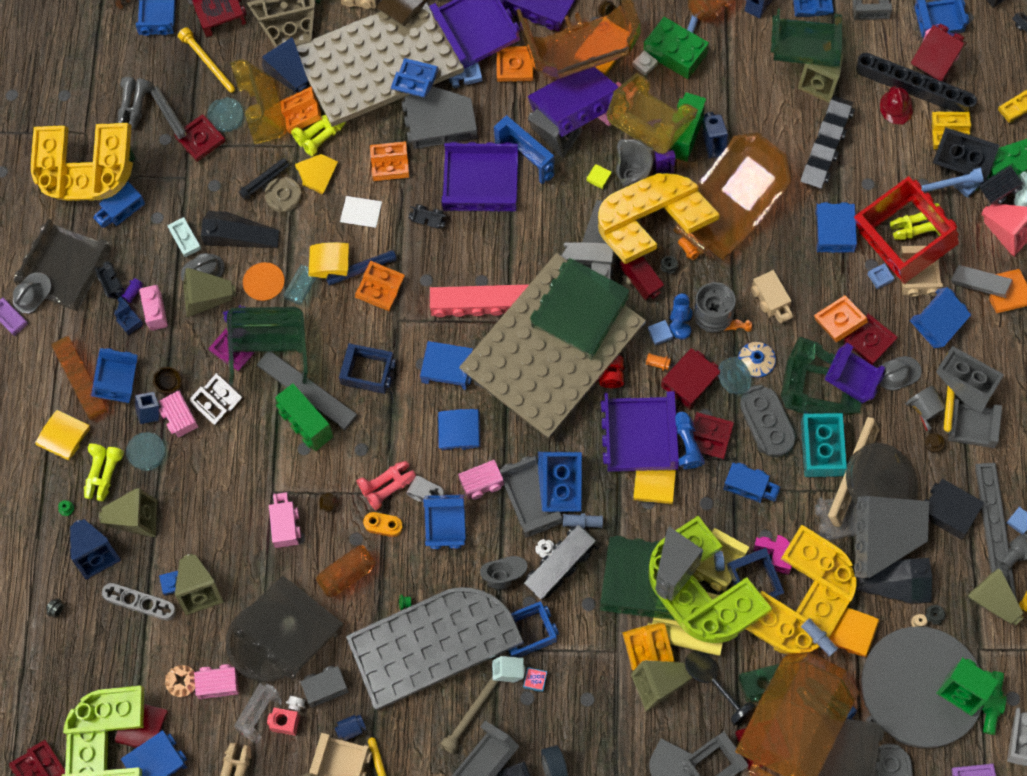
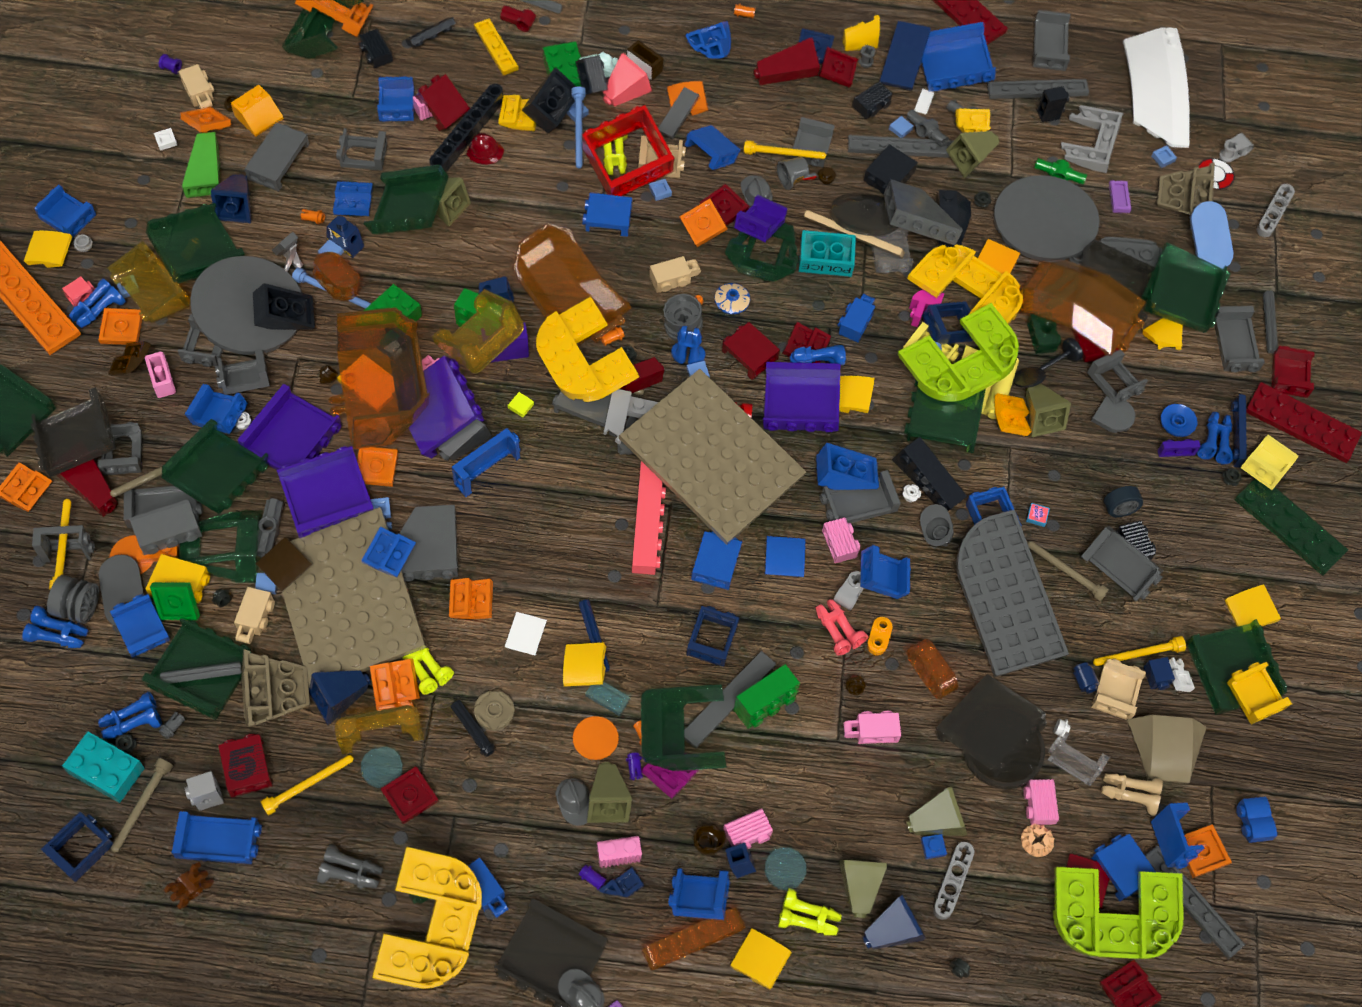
camera: 95 degrees left, 5 degrees down
green piece [58,500,74,516] -> none
black hinge [94,261,124,300] -> none
dark grey axle [151,86,187,139] -> none
light aqua plate [167,217,201,257] -> none
slope [189,373,245,425] -> none
black wedge [201,211,280,248] -> none
coral brick [267,708,300,736] -> none
yellow slope [295,154,338,194] -> none
dark grey brick [300,666,349,708] -> none
orange slope [355,261,405,311] -> none
green piece [399,594,411,610] -> none
black hinge [408,204,448,229] -> none
dark purple panel [442,142,518,212] -> none
light aqua brick [492,656,525,682] -> none
clear green panel [530,258,630,360] -> none
sand blue pin [563,513,603,529] -> none
dark grey piece [616,139,654,187] -> none
orange pin [646,353,671,371] -> none
dark grey slope [655,527,703,601] -> none
clear light blue tile [718,357,751,395] -> none
dark grey tile [740,385,795,457] -> none
brick [800,95,855,188] -> none
sand blue pin [801,618,839,657] -> none
tan piece [911,614,928,627] -> none
dark grey slope [936,346,1004,413] -> none
green brick [936,657,999,716] -> none

